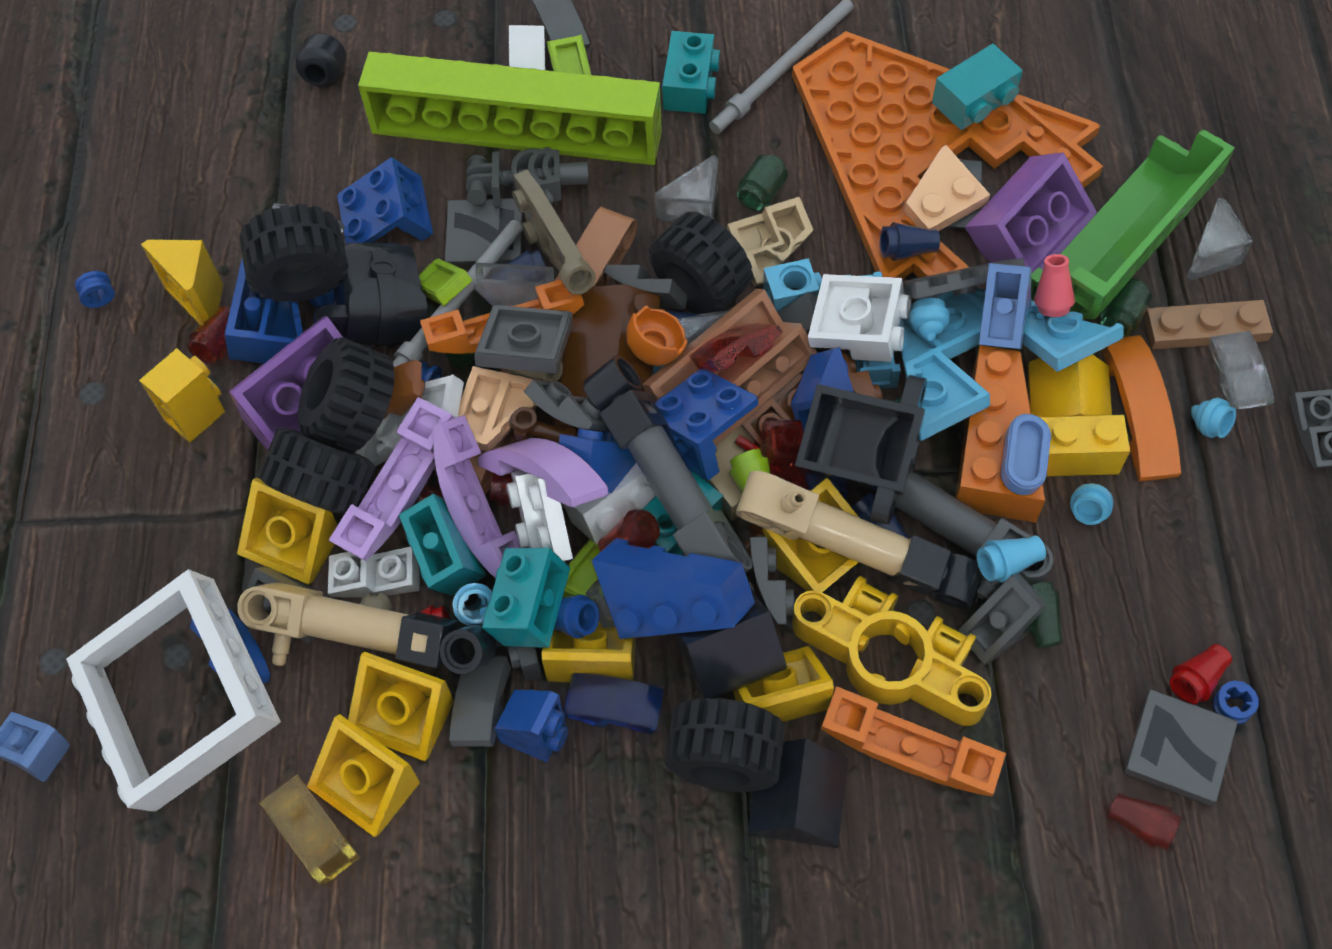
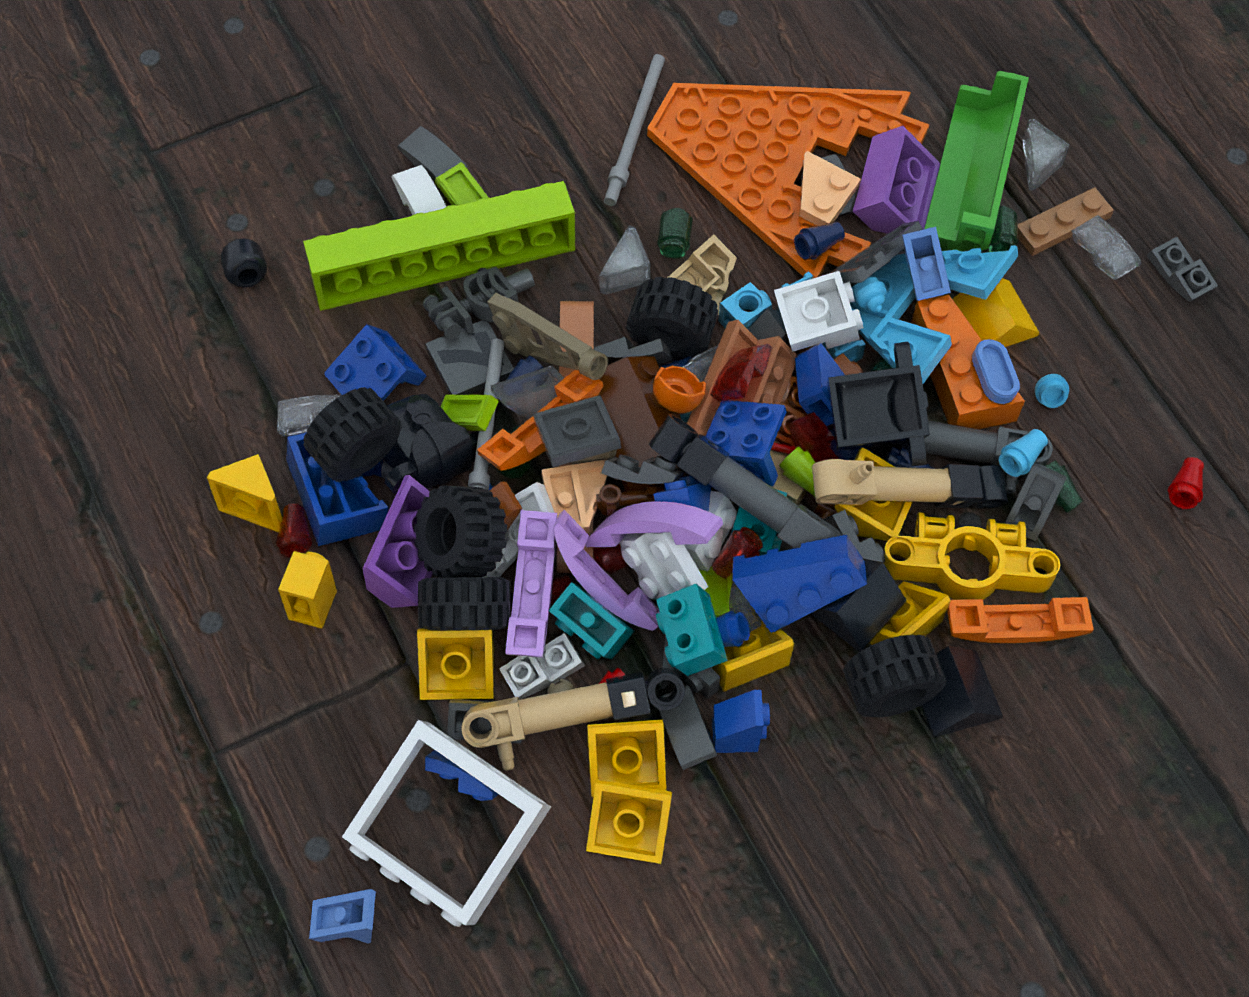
camera: 30 degrees left, 0 degrees up
blue bush [75,271,115,308] -> none
clear yellow brick [259,775,360,887] -> none
medium azure cone [453,583,492,625] -> none
clear blue slope [564,673,664,735] -> none
teal brick [662,31,720,114] -> none
teal brick [932,43,1023,130] -> none
coral cone [1034,254,1075,317] -> none
yellow brick [1041,415,1130,477] -> none
orange slope [1102,335,1181,482] -> none
clear red cone [1108,793,1182,851] -> none
dark grey tile [1123,689,1238,807] -> none
medium azure plate [1191,397,1236,438] -> none
blue bush [1212,680,1259,725] -> none

